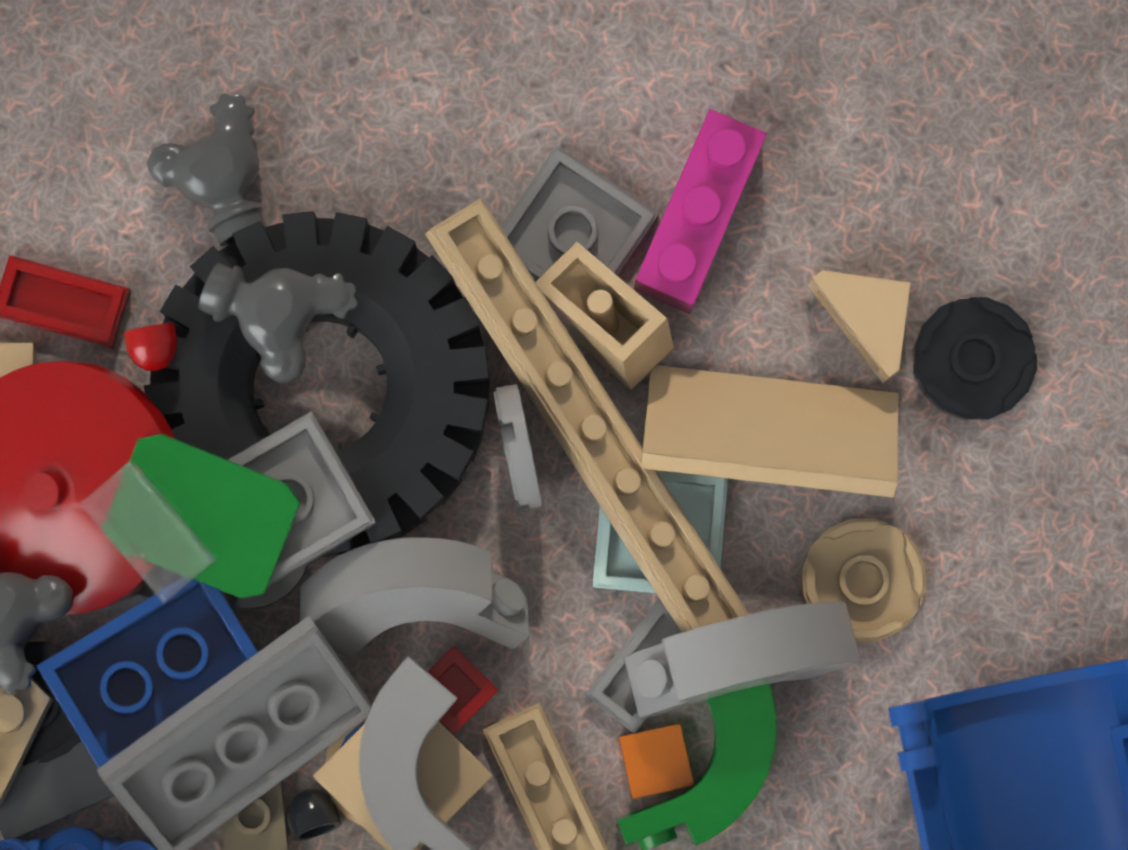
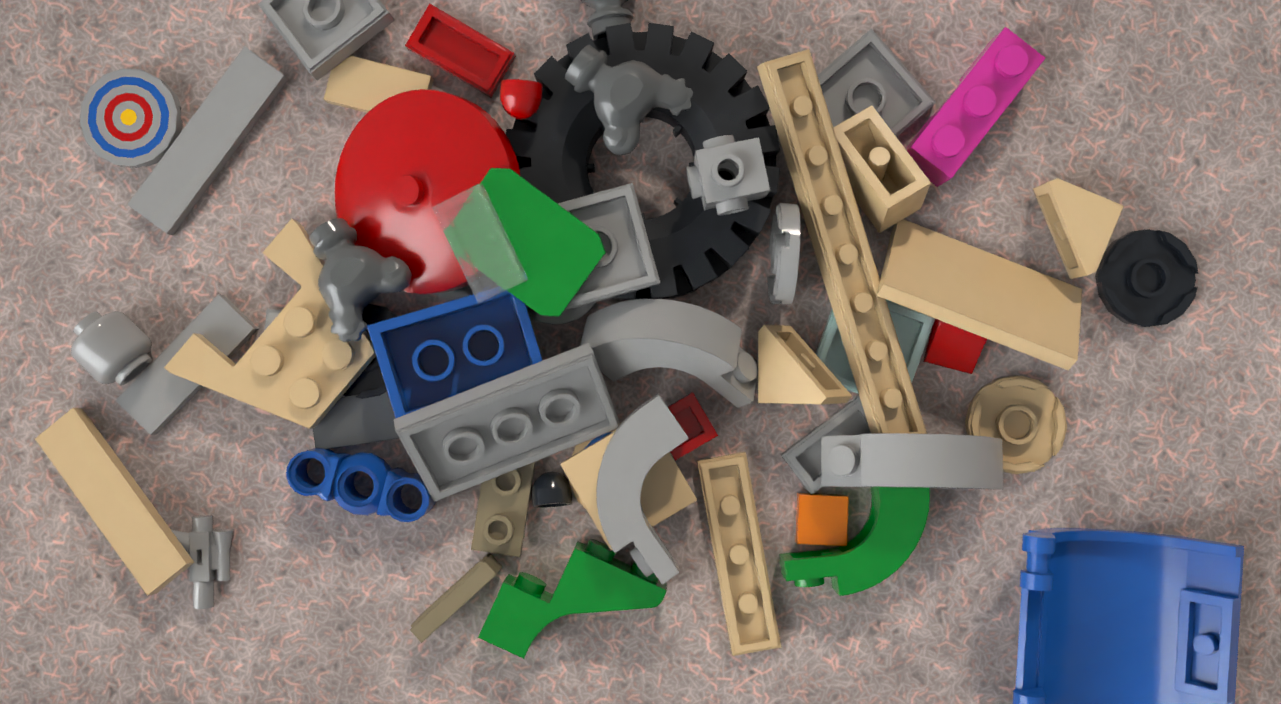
camera: 20 degrees right, 5 degrees up
none -> light grey brick [686,135,770,216]
none -> tan slope [758,325,852,405]
none -> red slope [923,319,987,374]

